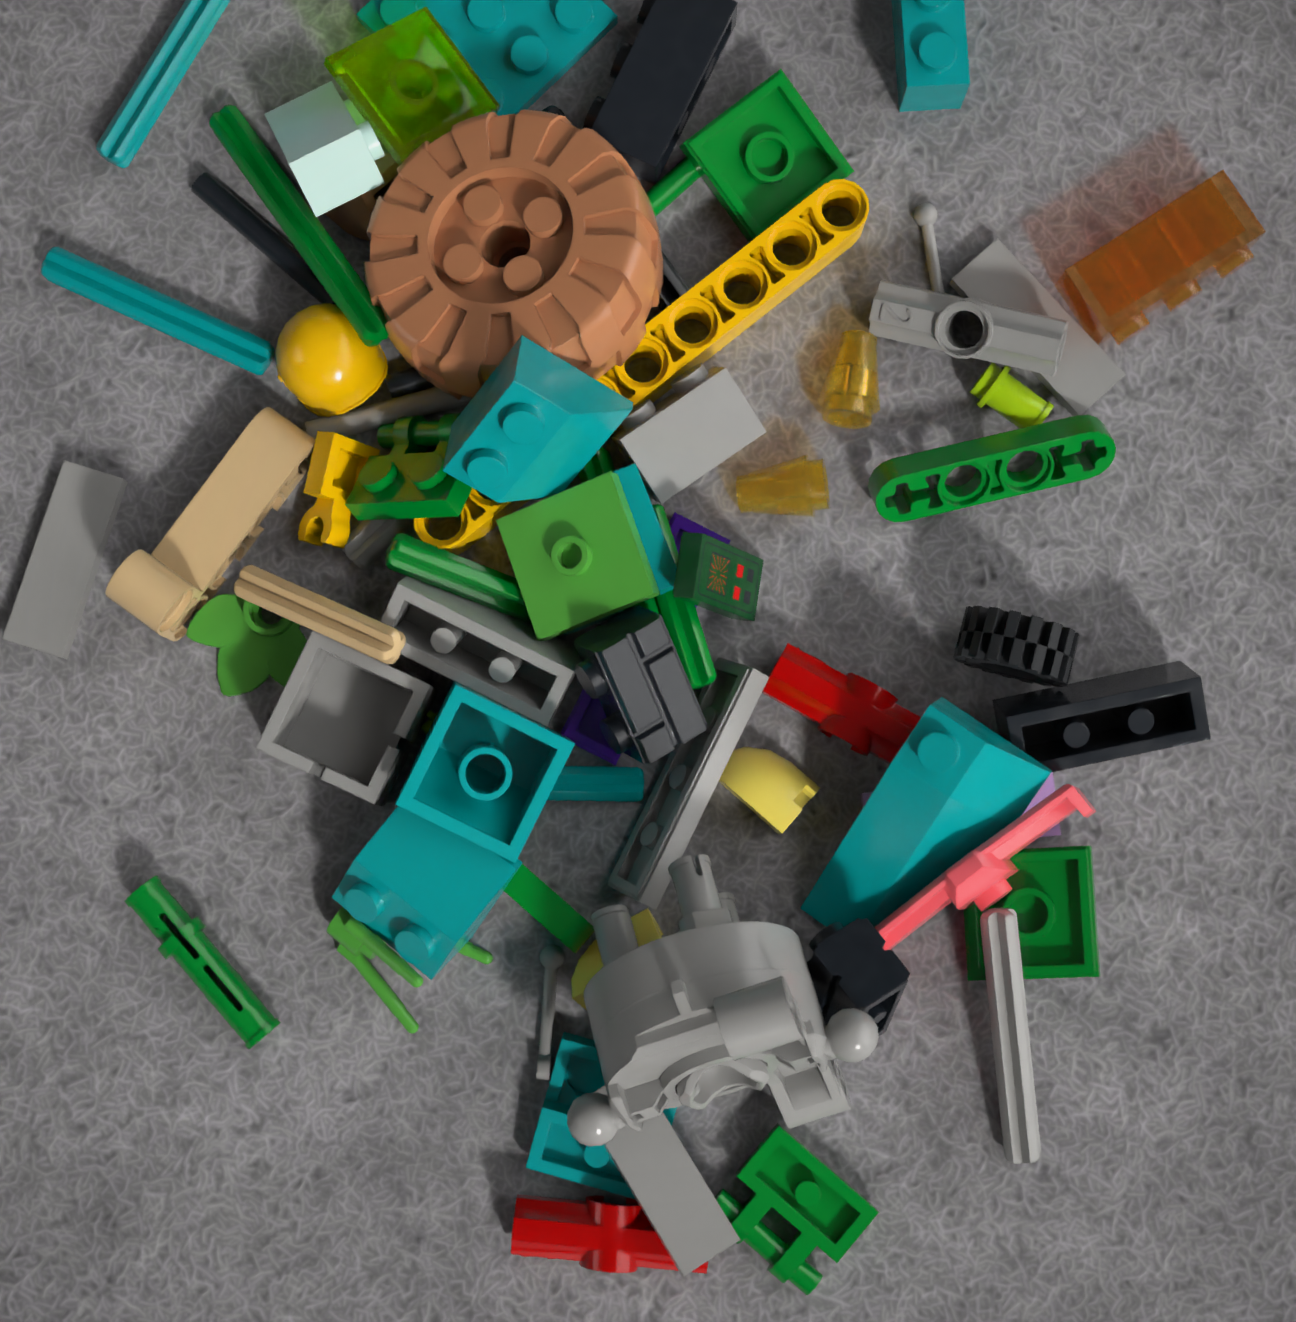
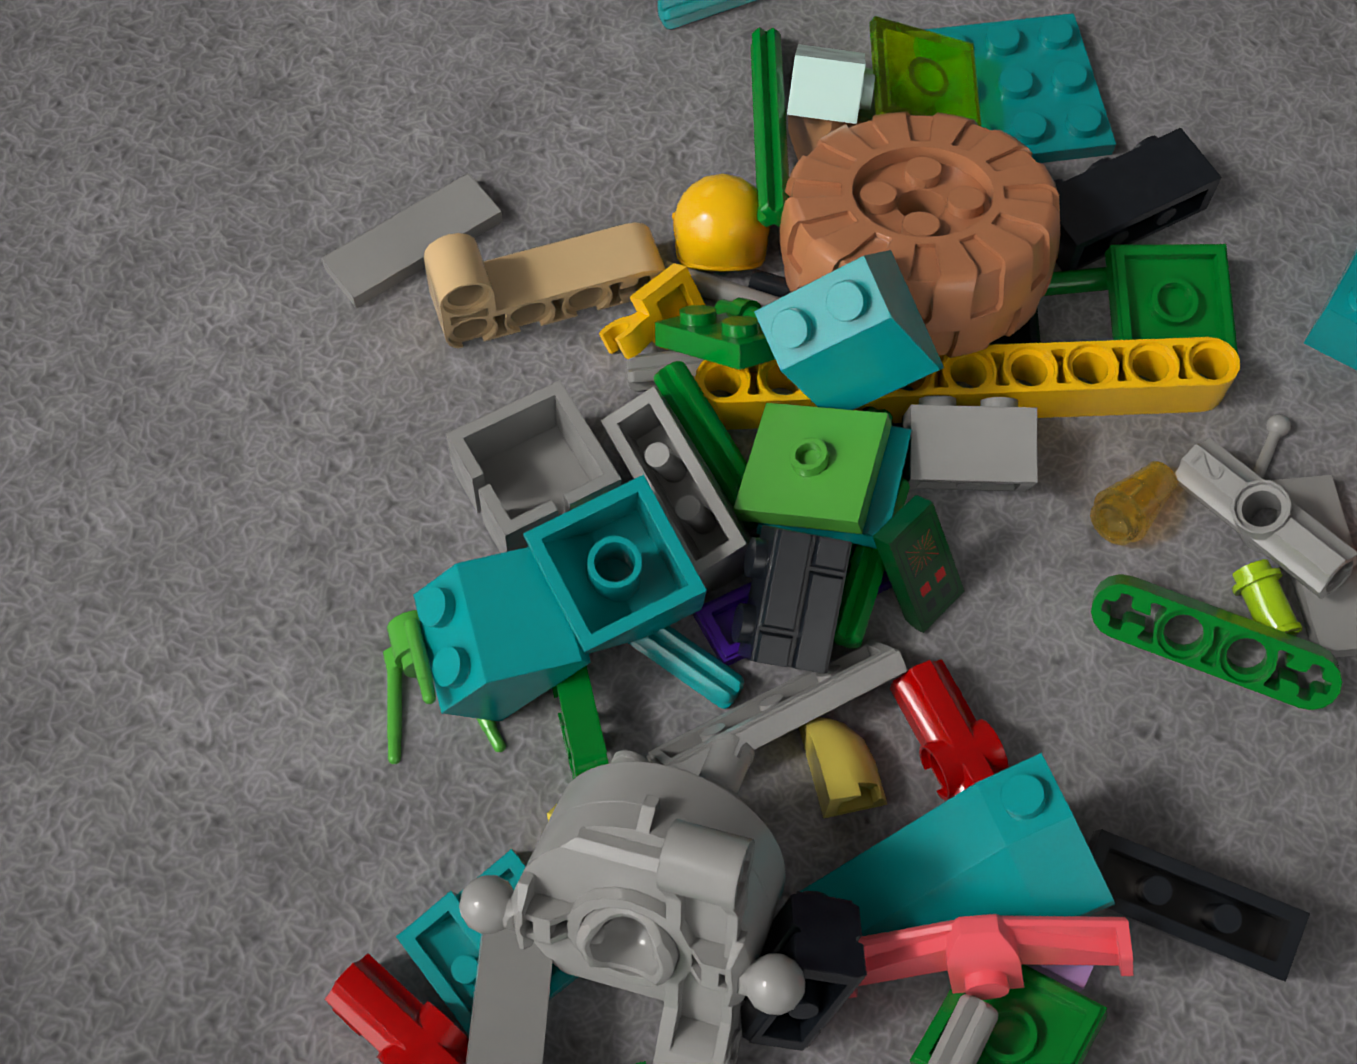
camera: 30 degrees right, 20 degrees down
teal axle [41,247,275,375] -> none
green pin [125,875,281,1050] -> none
bright green plate [186,594,307,697] -> none
black bar [191,172,335,304] -> none
tan axle [234,565,406,664] -> none
light grey hinge [536,944,565,1081] -> none
clear yellow cone [736,454,830,517] -> none
black tyre [953,606,1080,687] -> none

